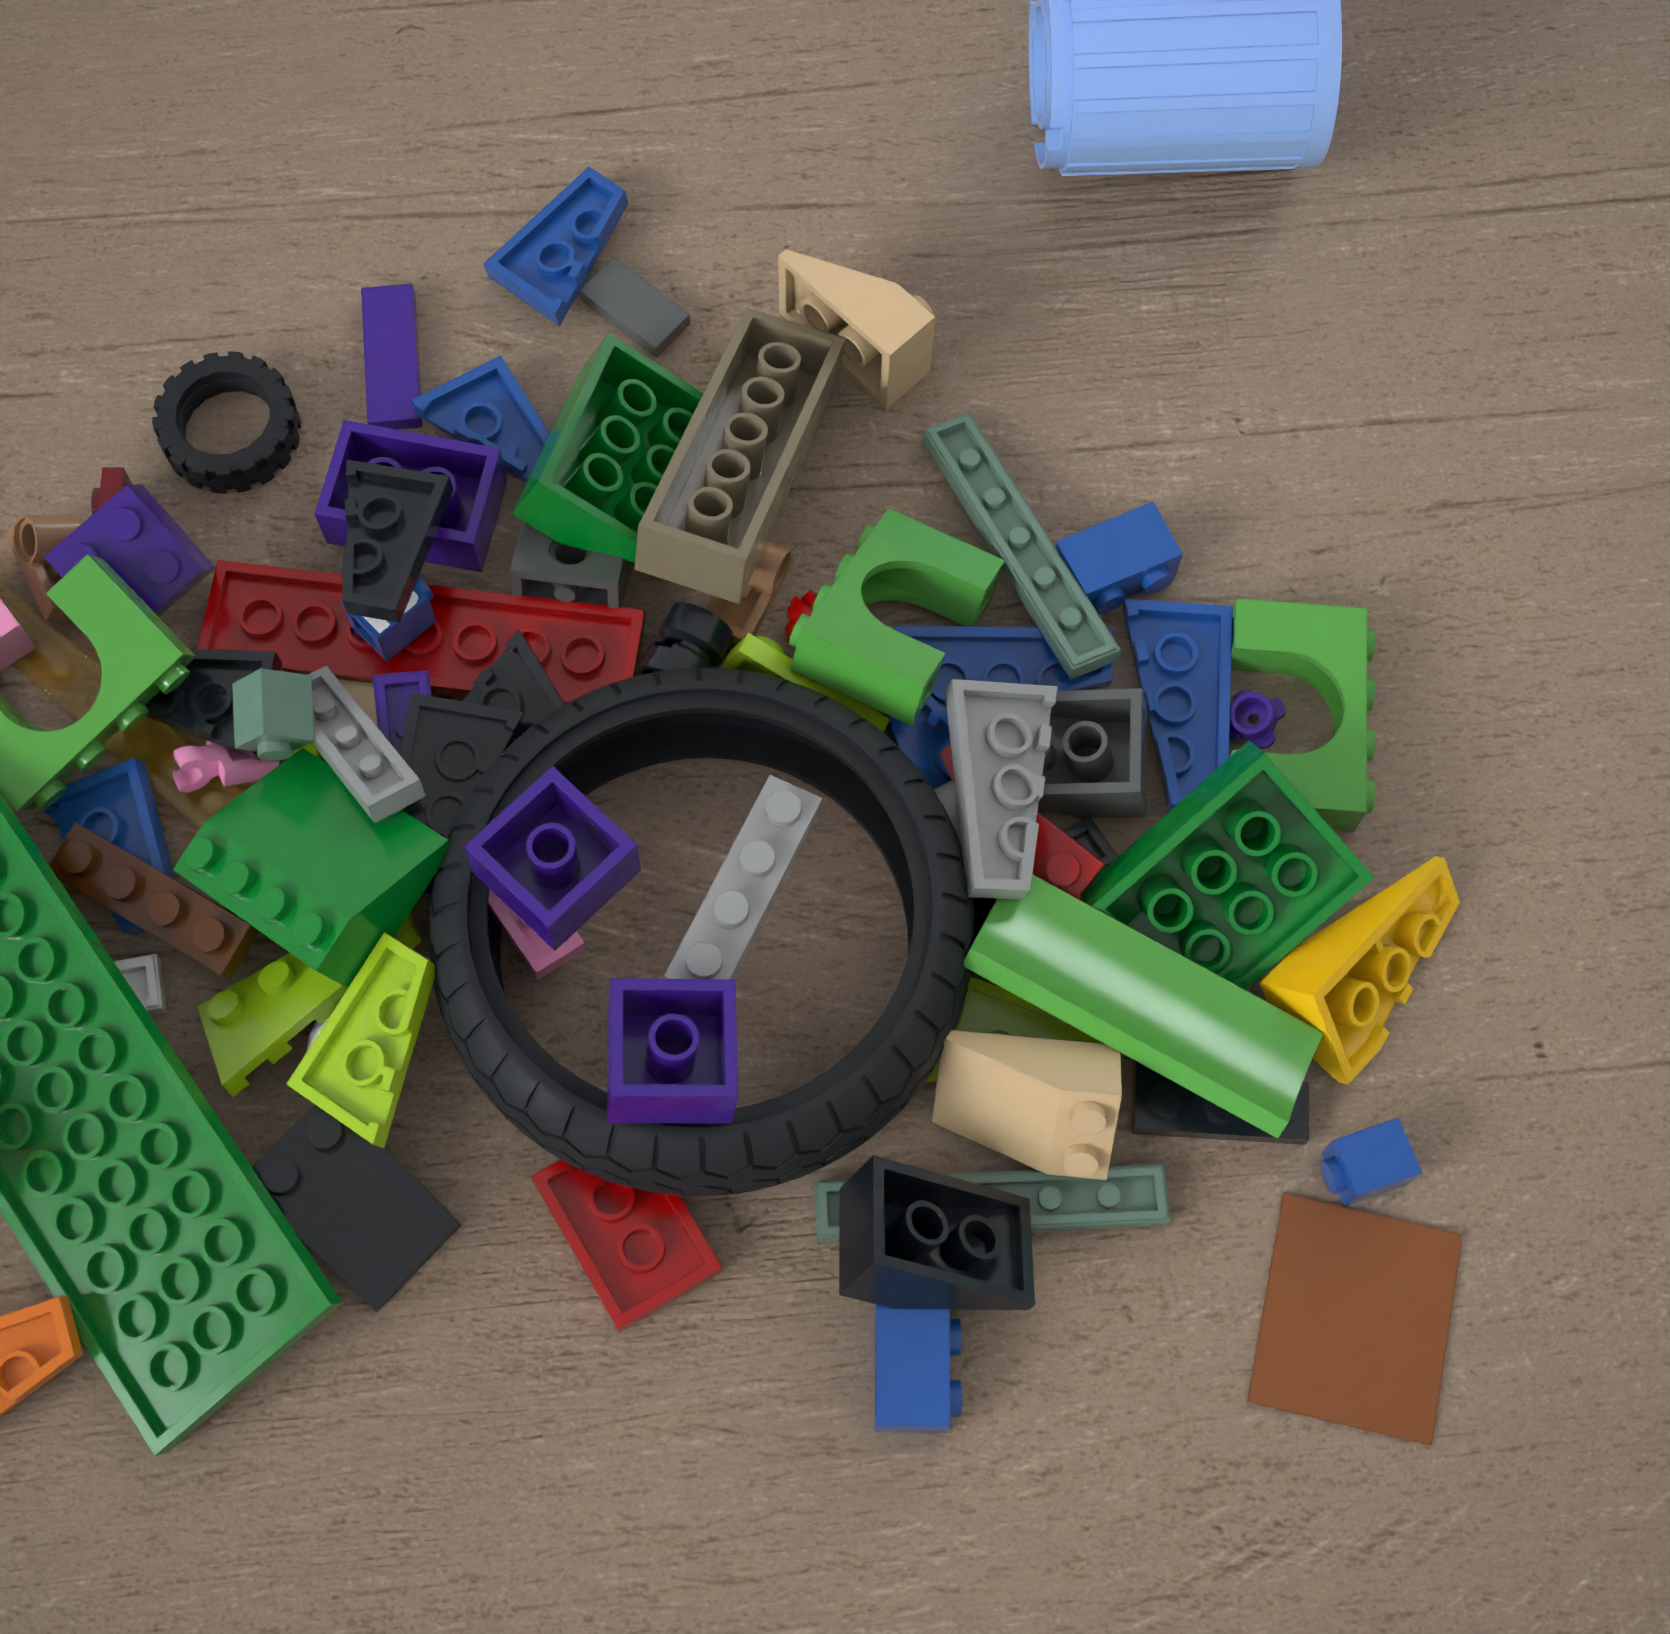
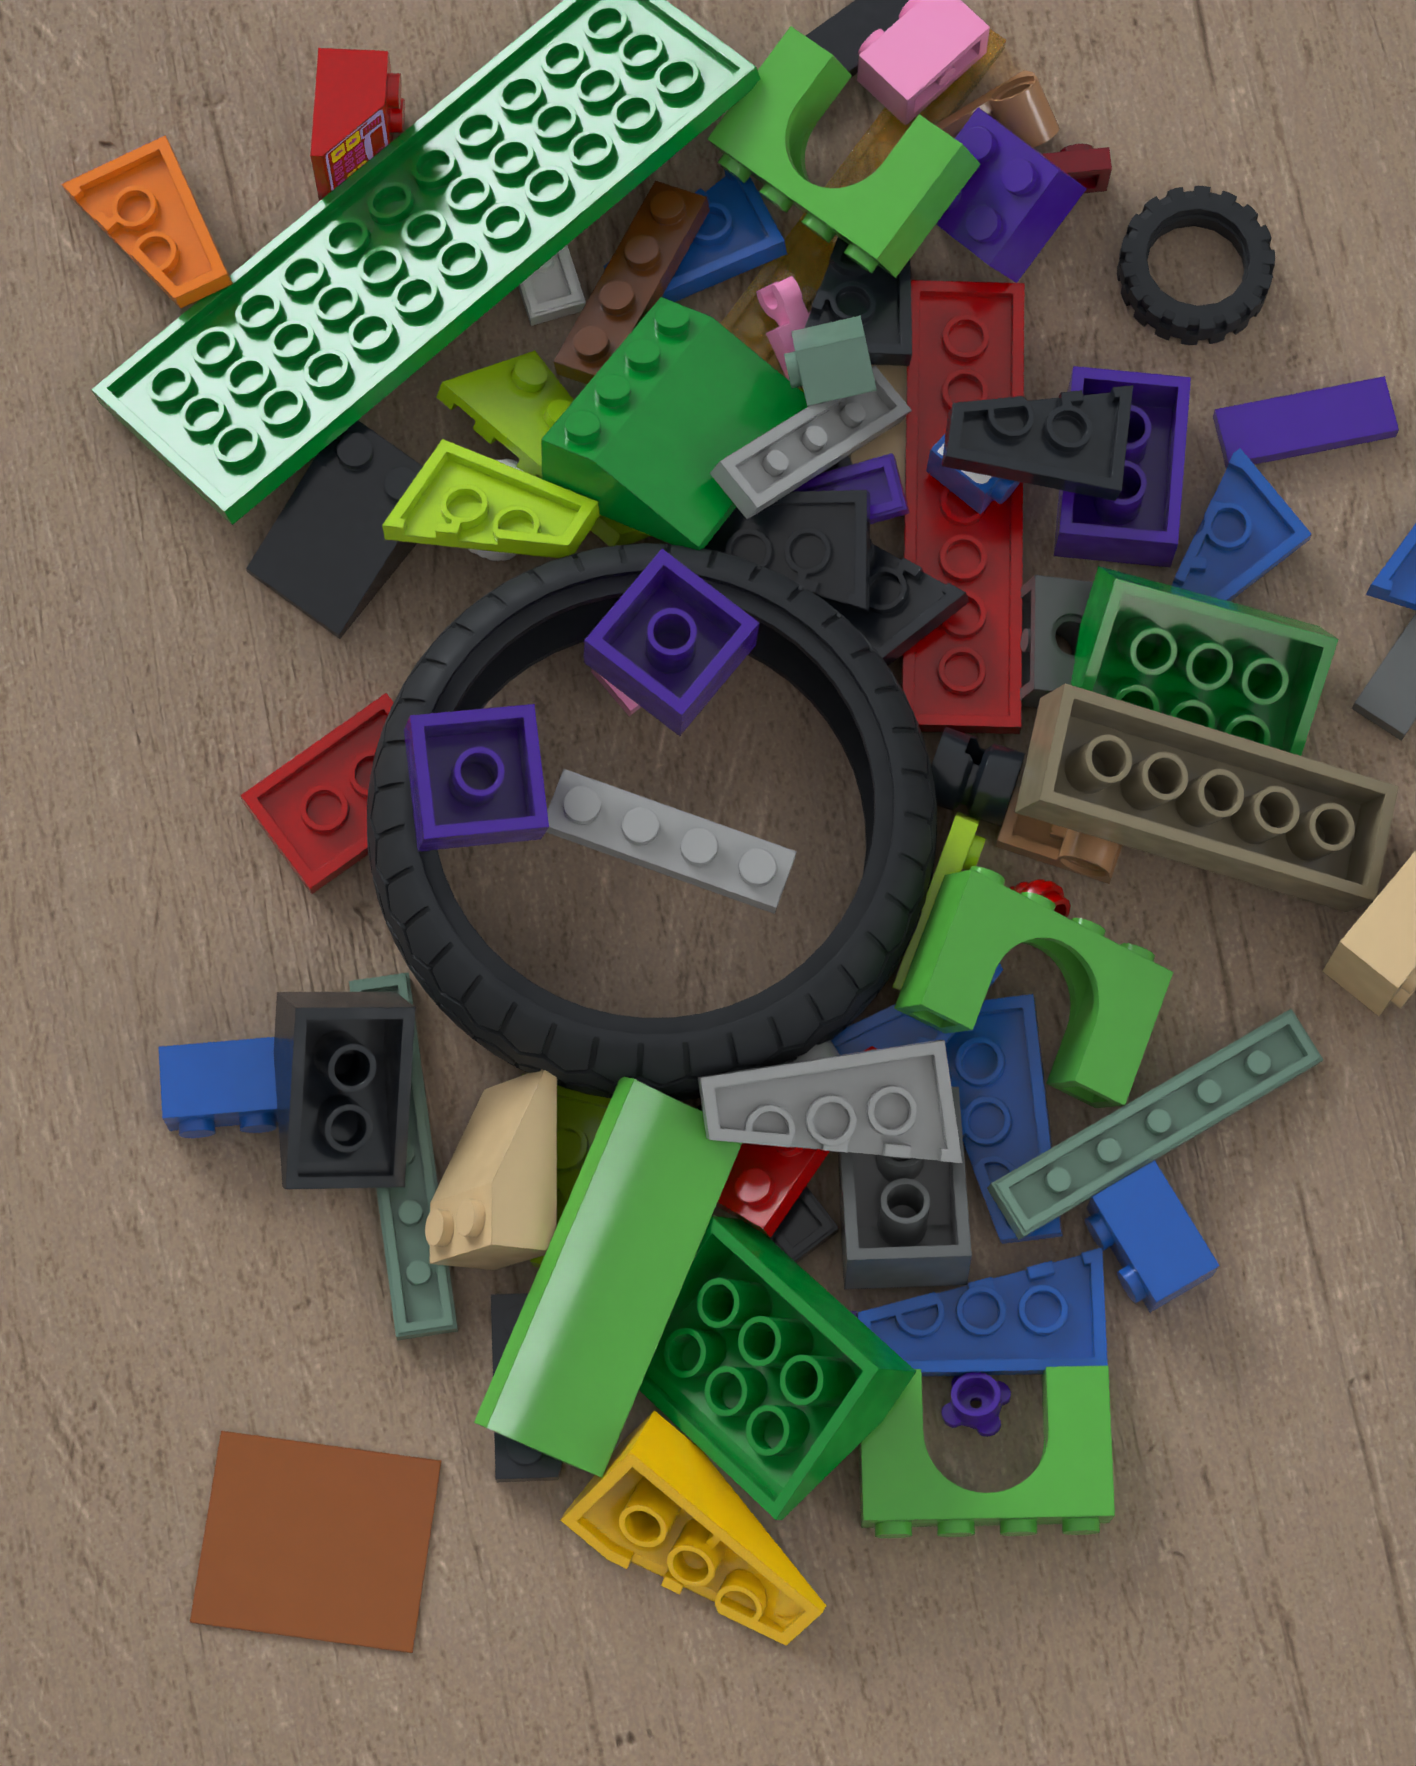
camera: 85 degrees right, 5 degrees up
blue brick [1320,1118,1422,1207] -> none

